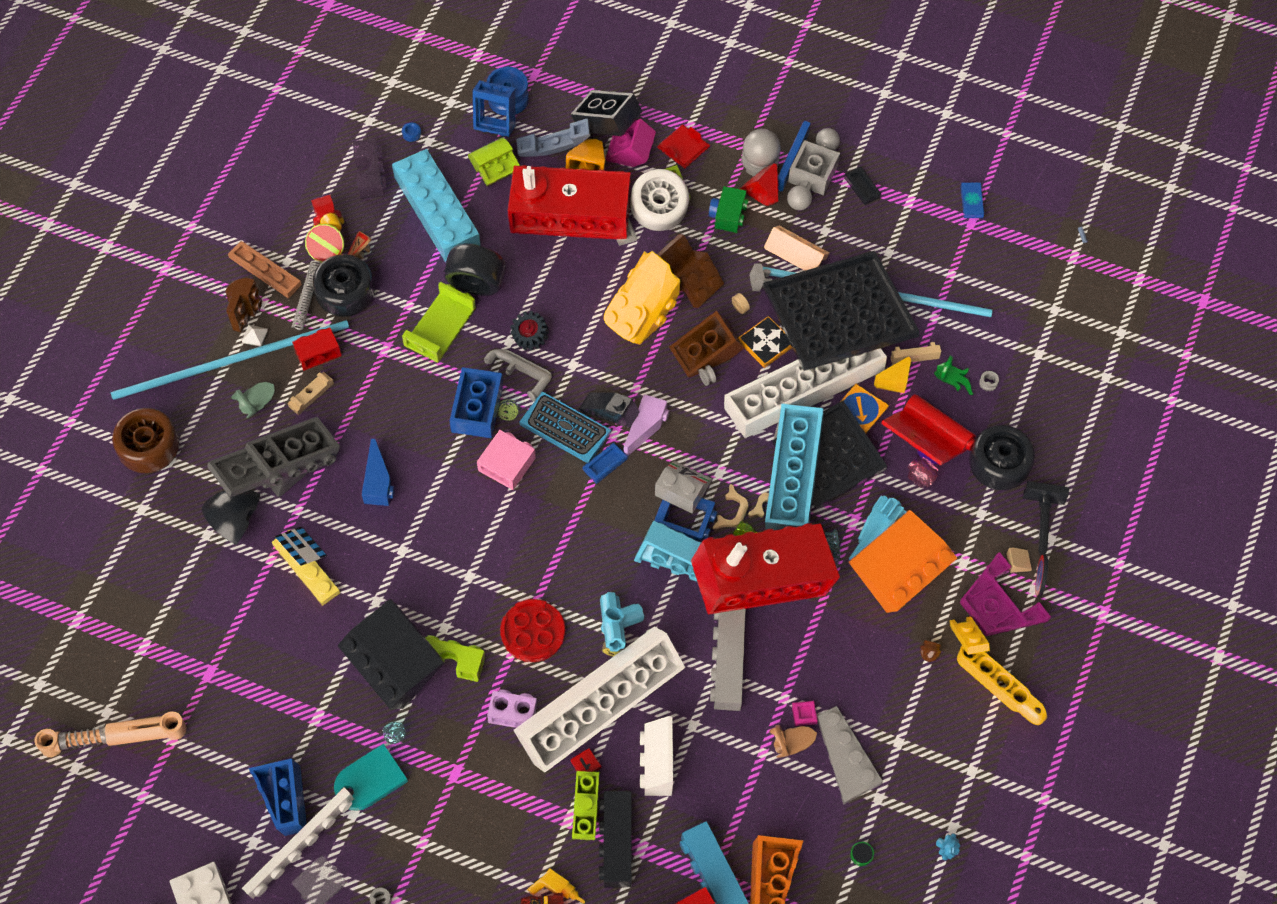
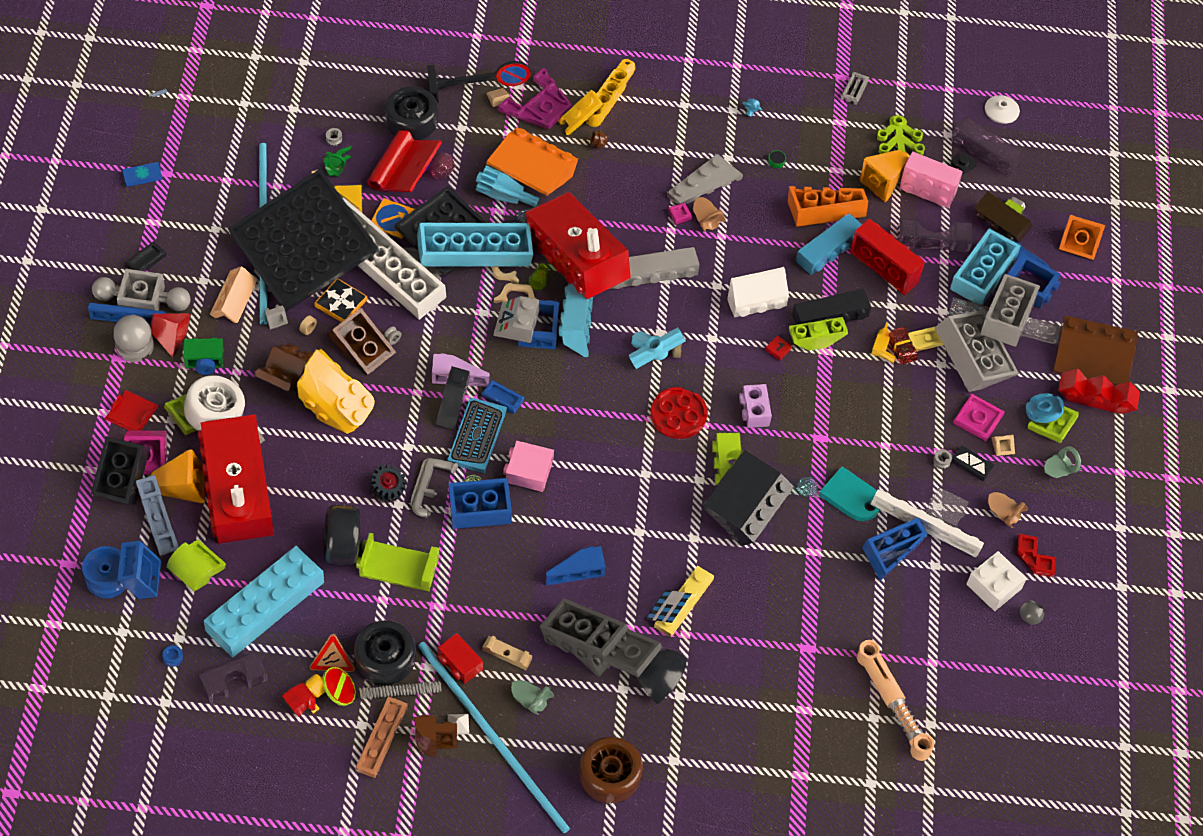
camera: 110 degrees left, 5 degrees down
white brick [514,627,685,773] -> none

